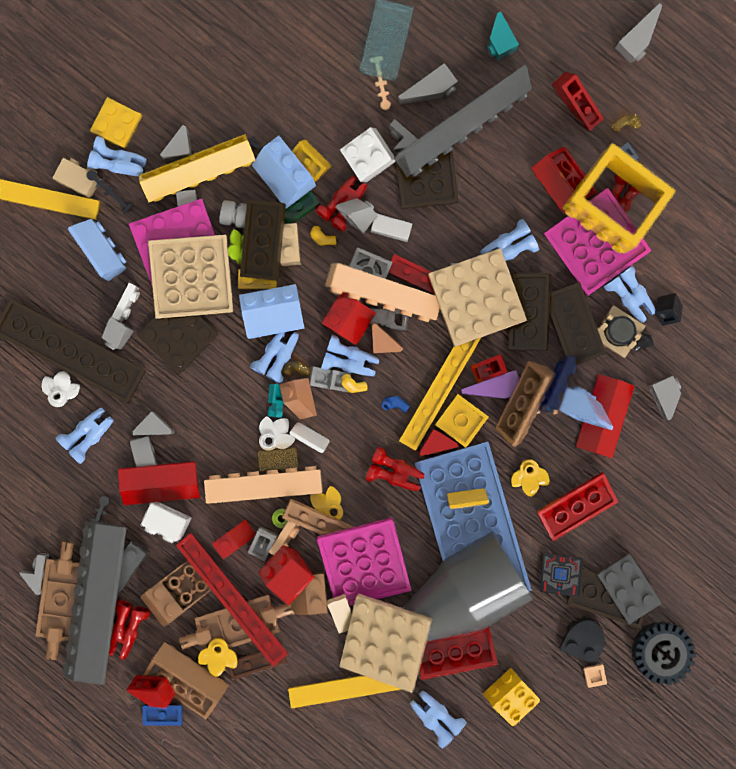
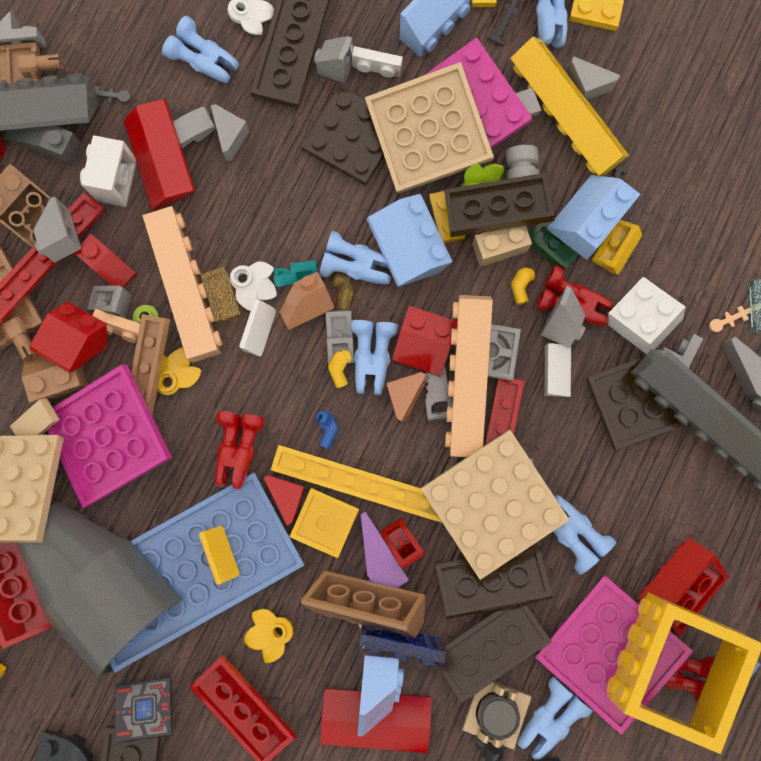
camera: 80 degrees right, 5 degrees down
none -> light grey slope [33,196,81,263]

